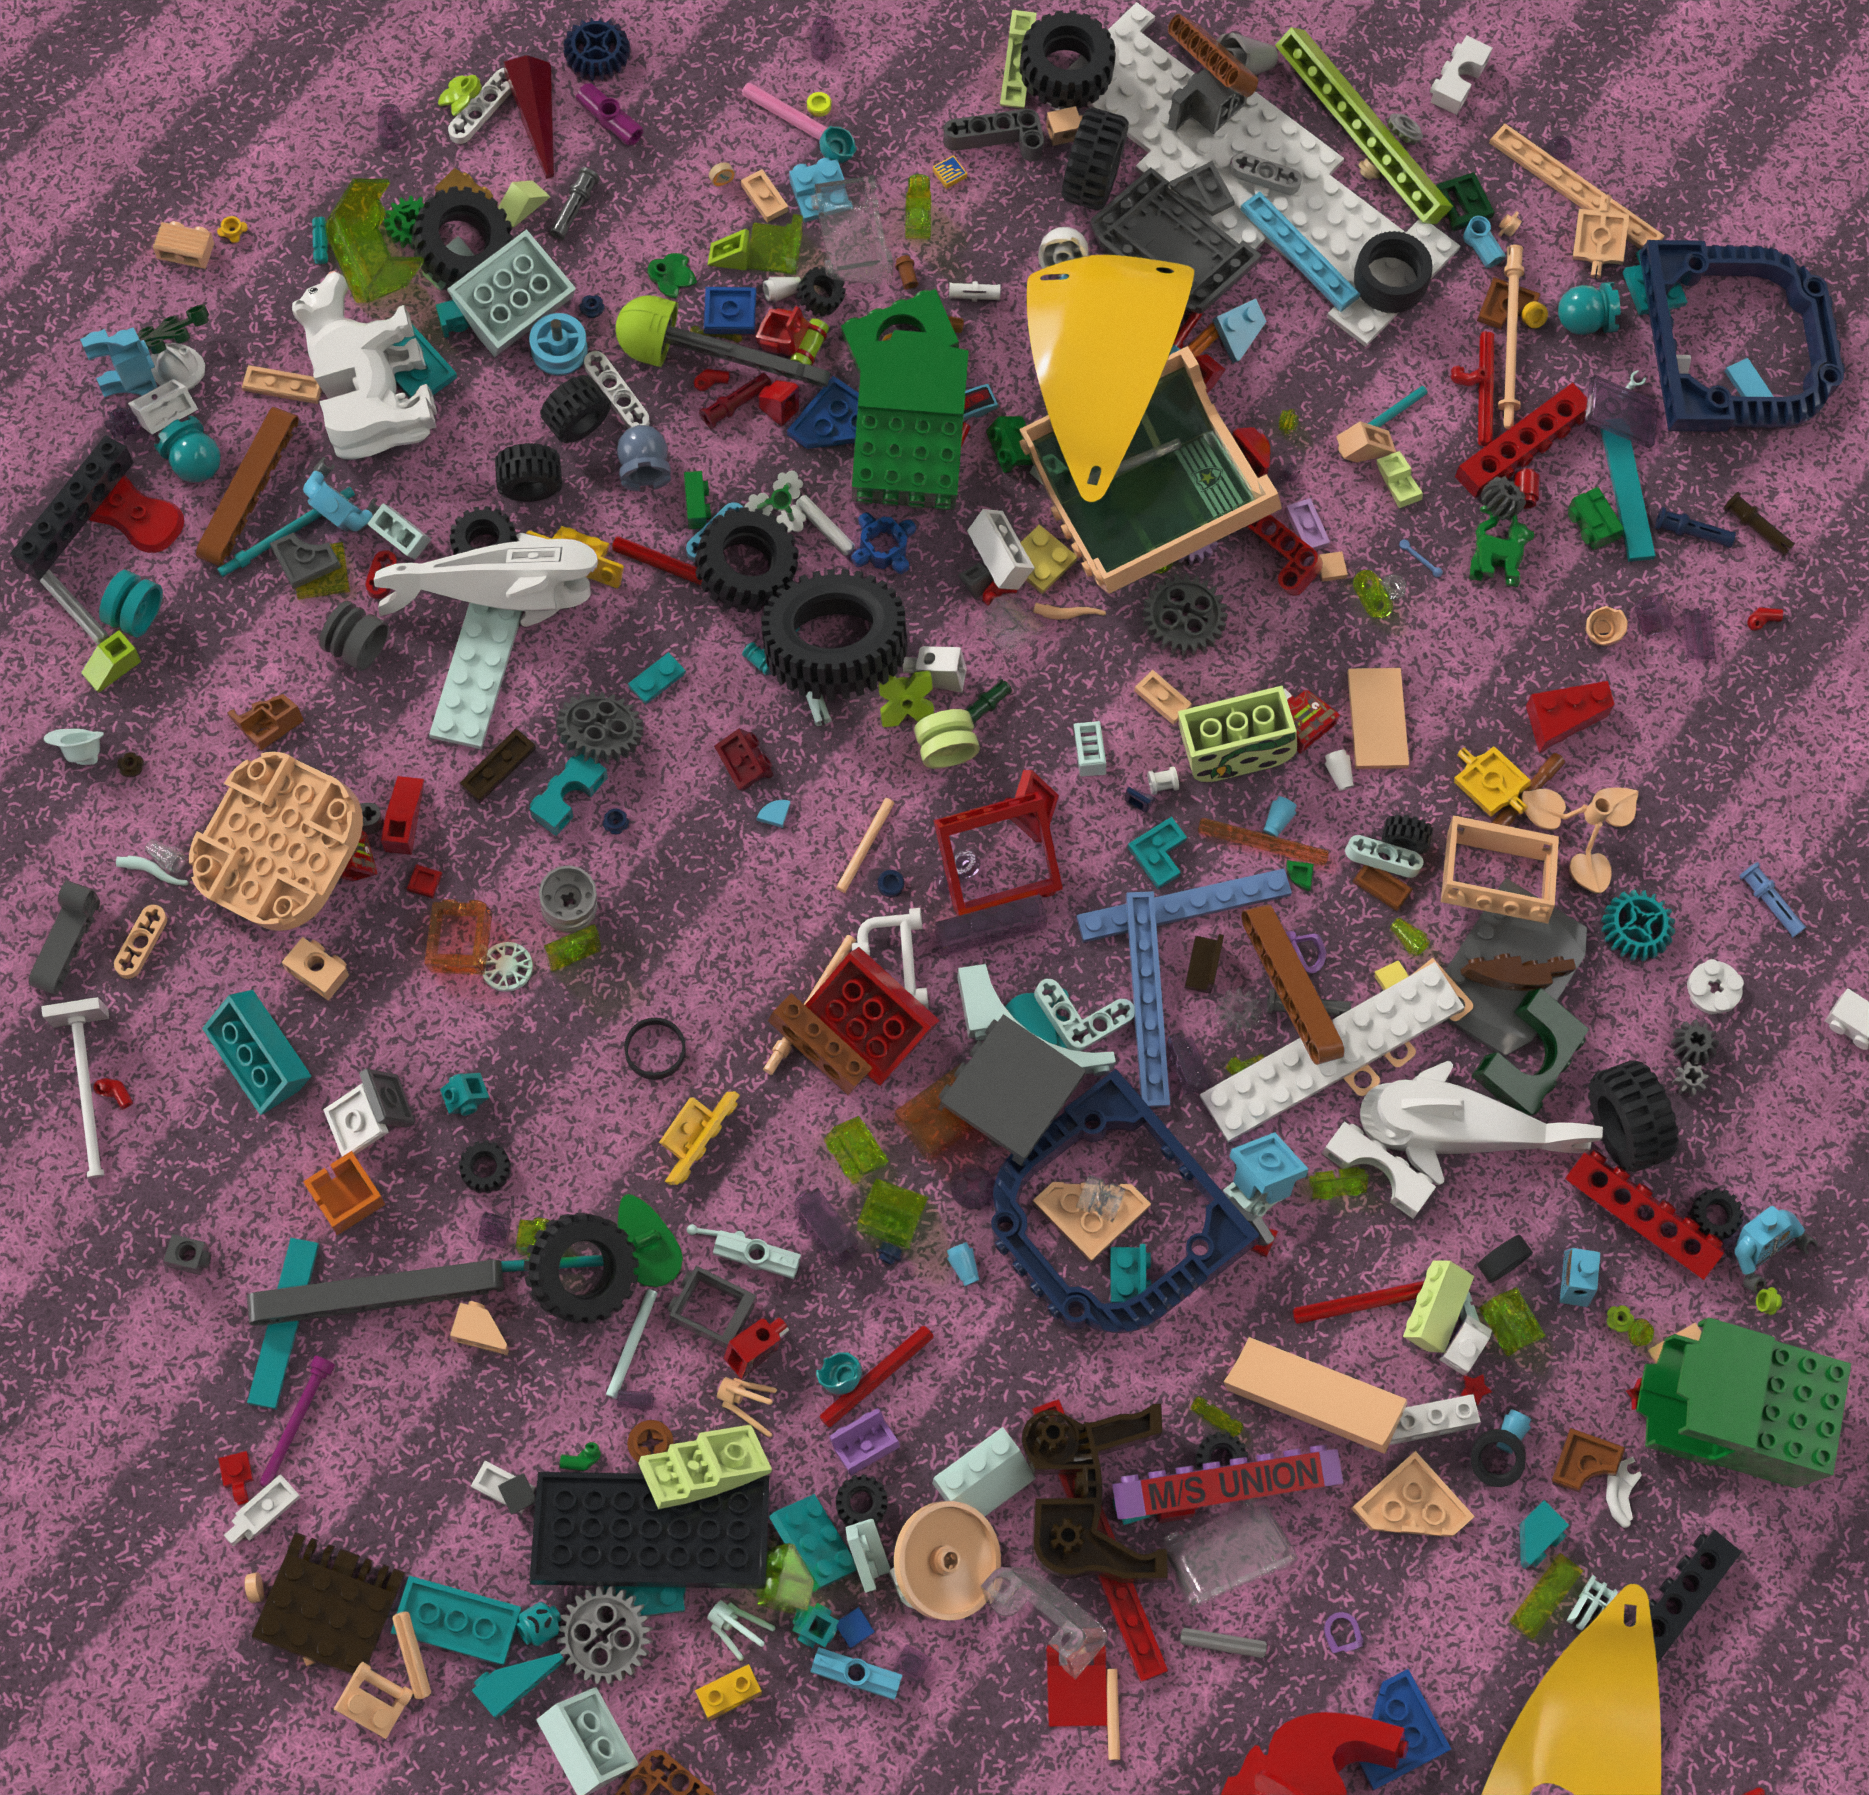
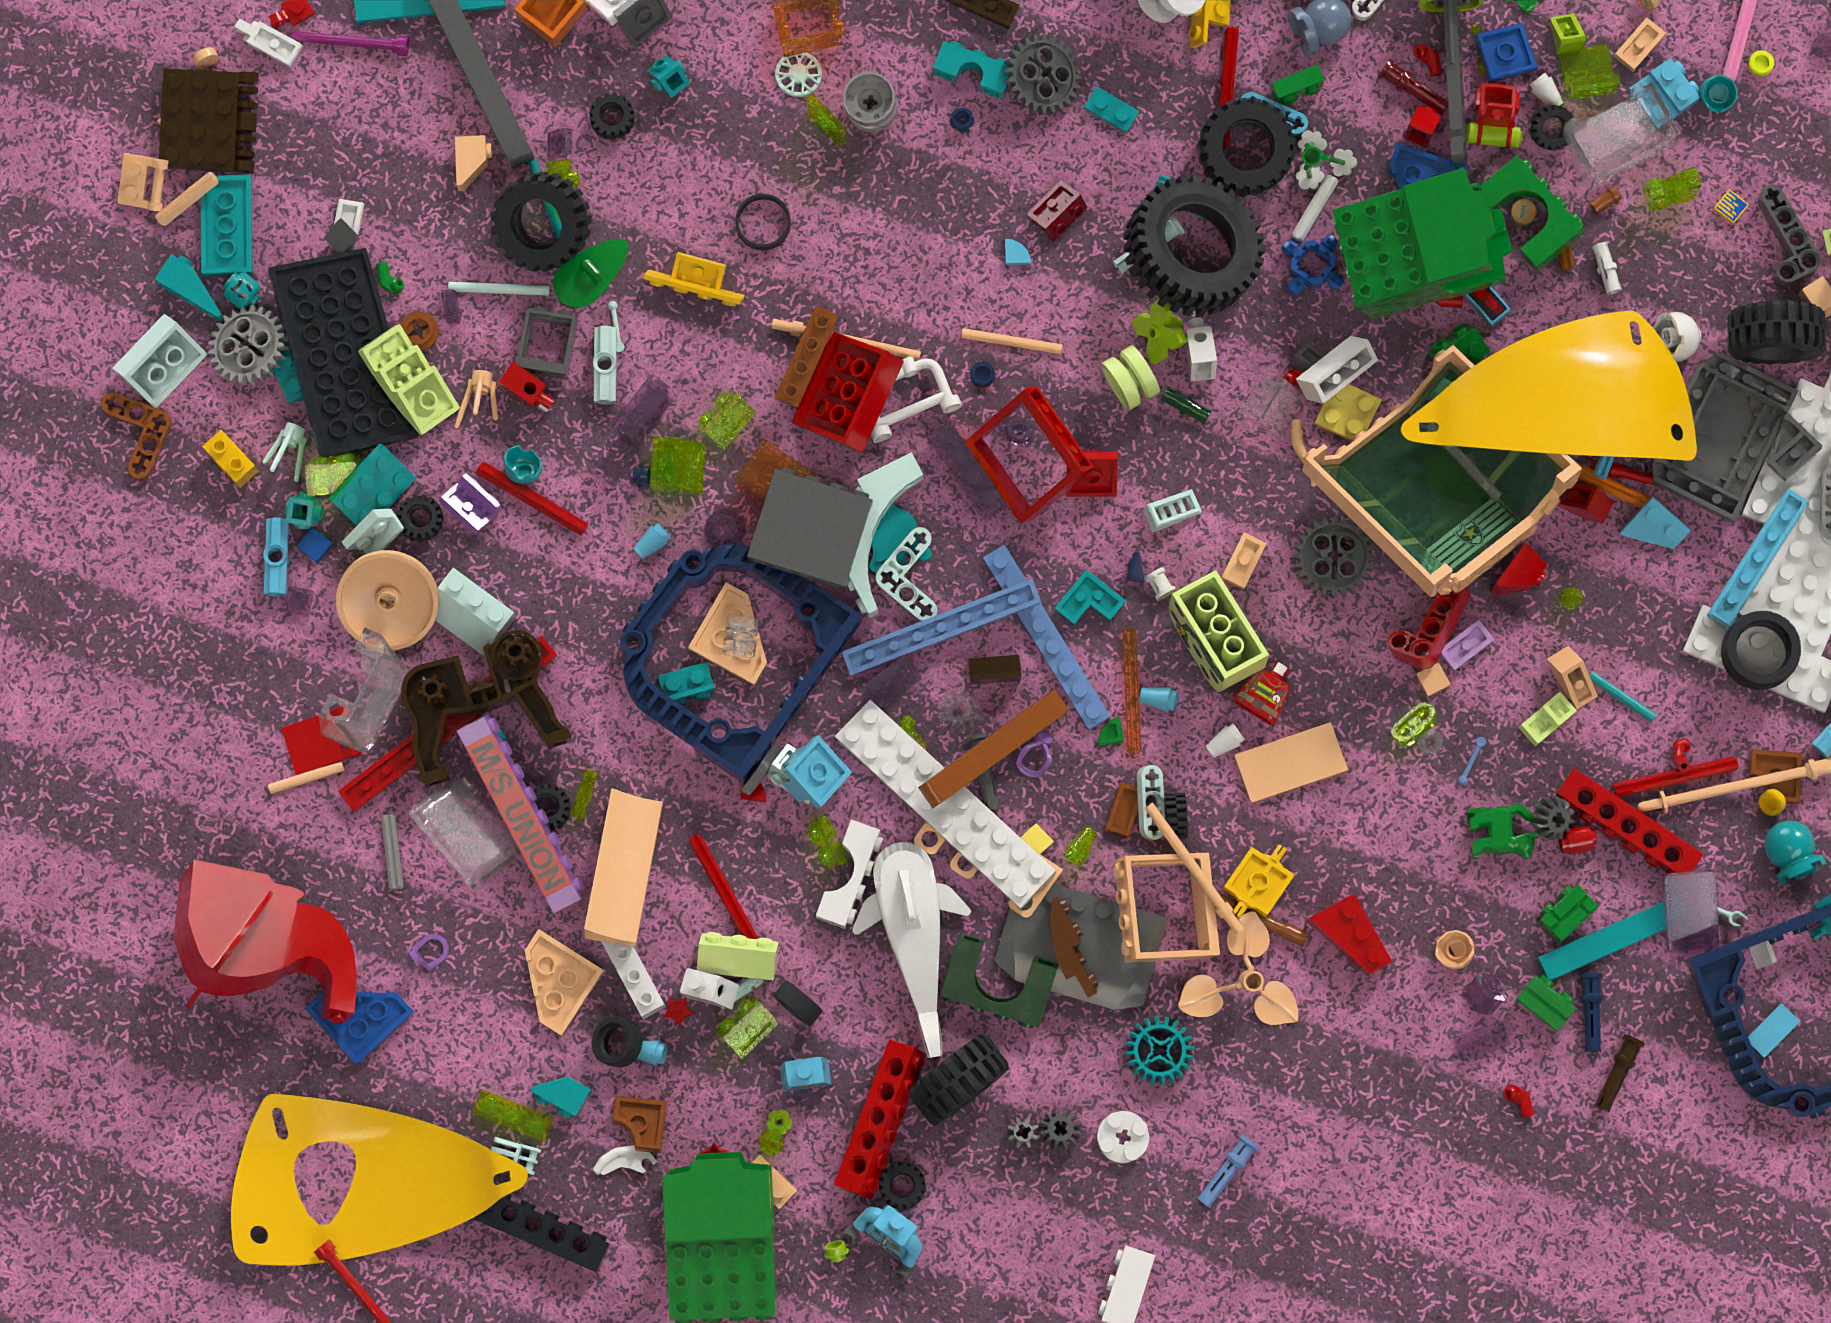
camera: 80 degrees right, 10 degrees up
none -> light nougat bar [1144,802,1243,934]
none -> green brick [1516,974,1576,1032]

